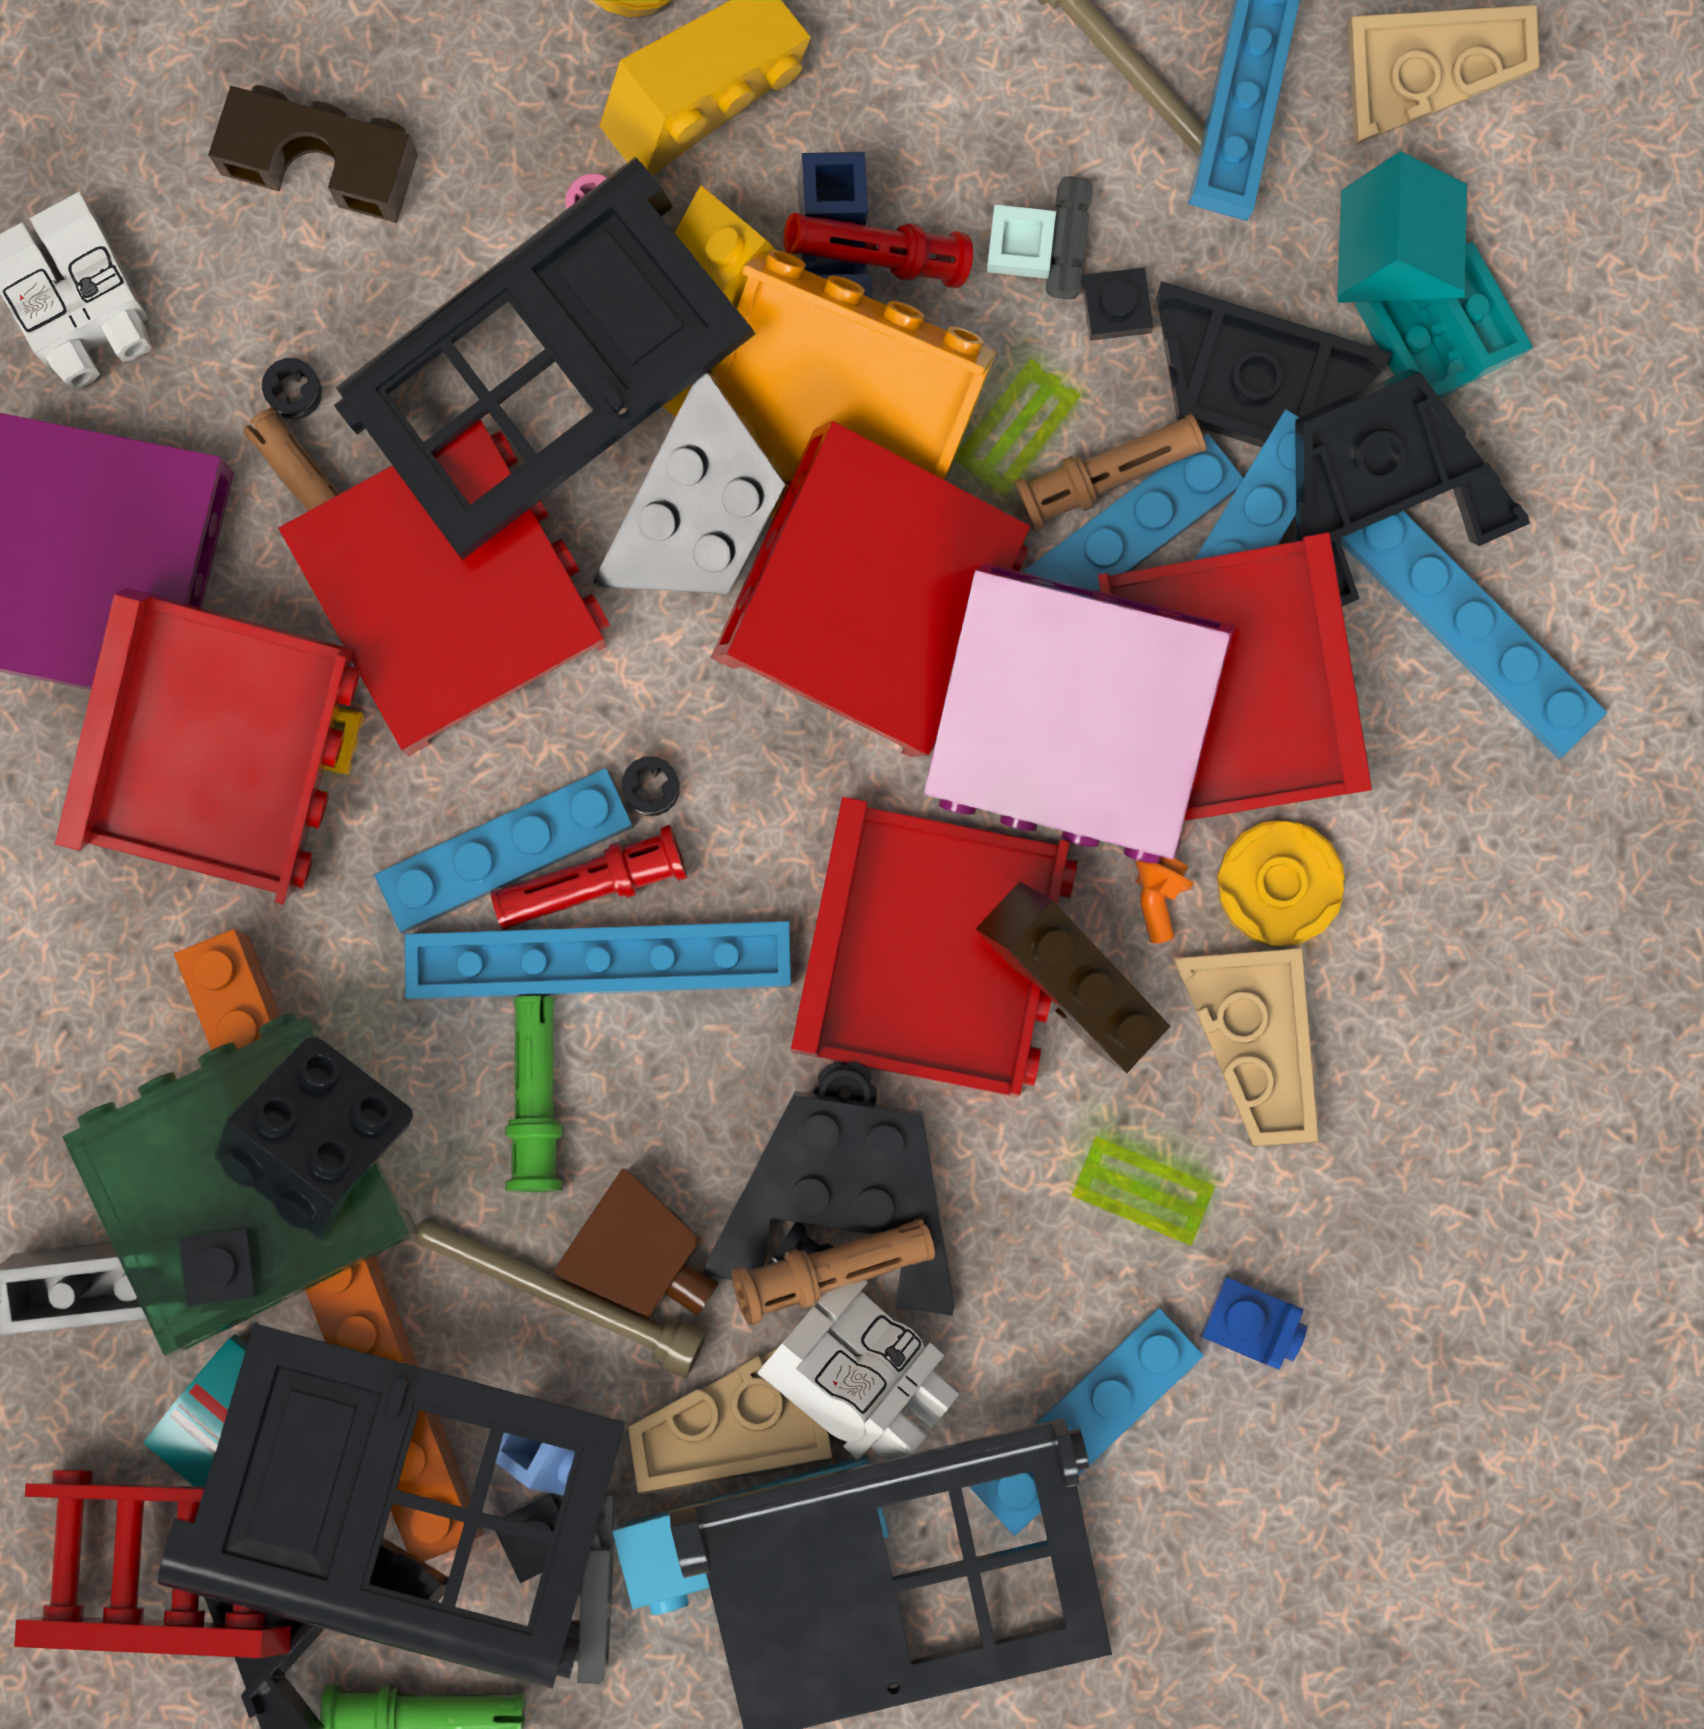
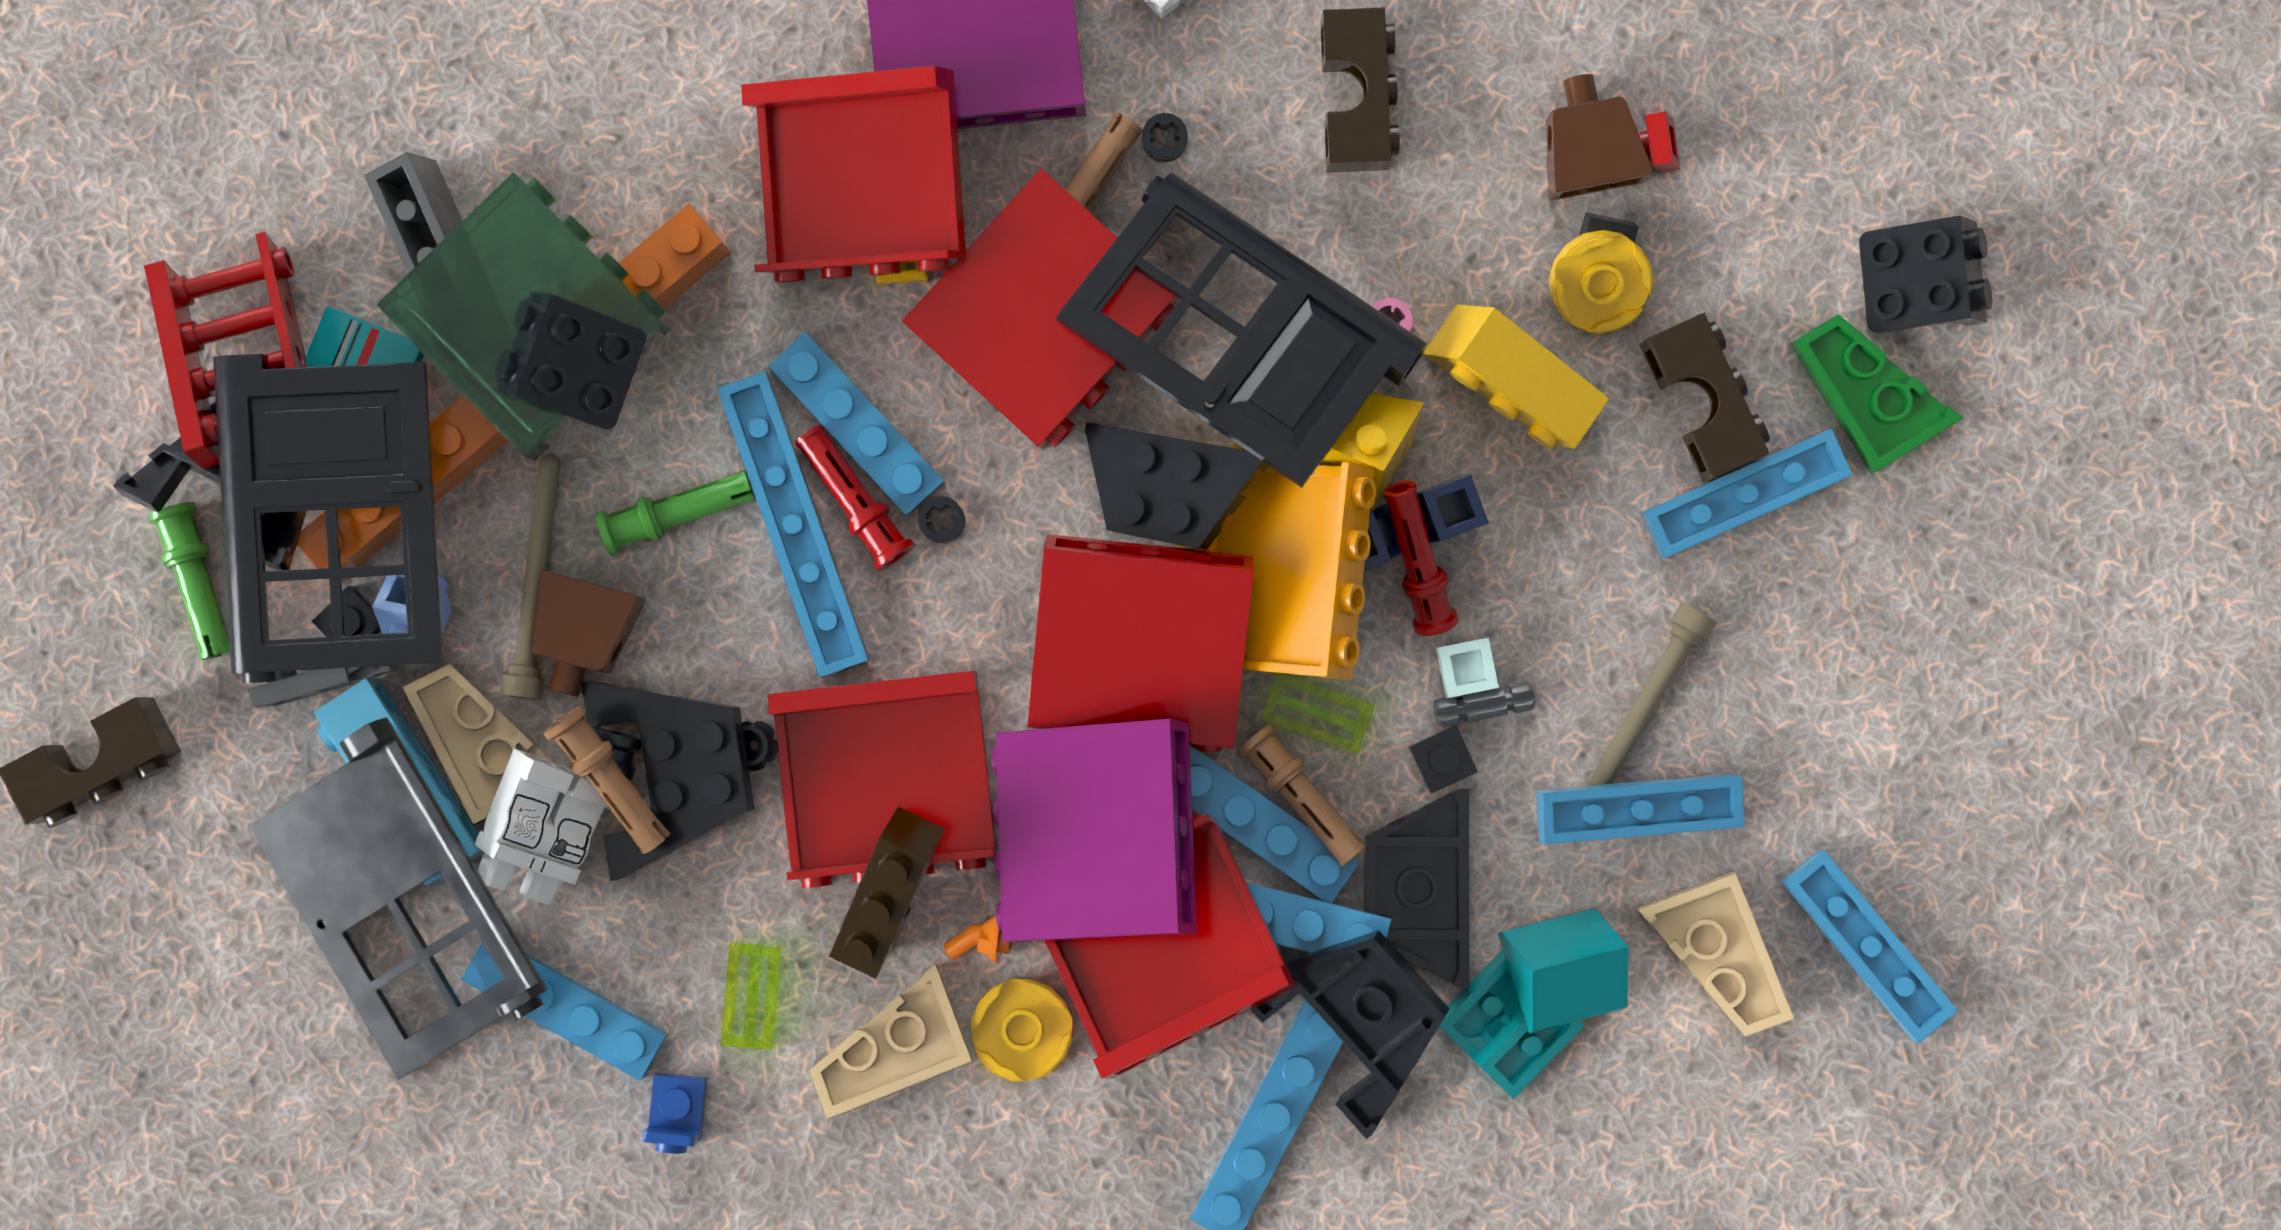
camera: 75 degrees right, 5 degrees up
black plate [179,1228,260,1307] -> none

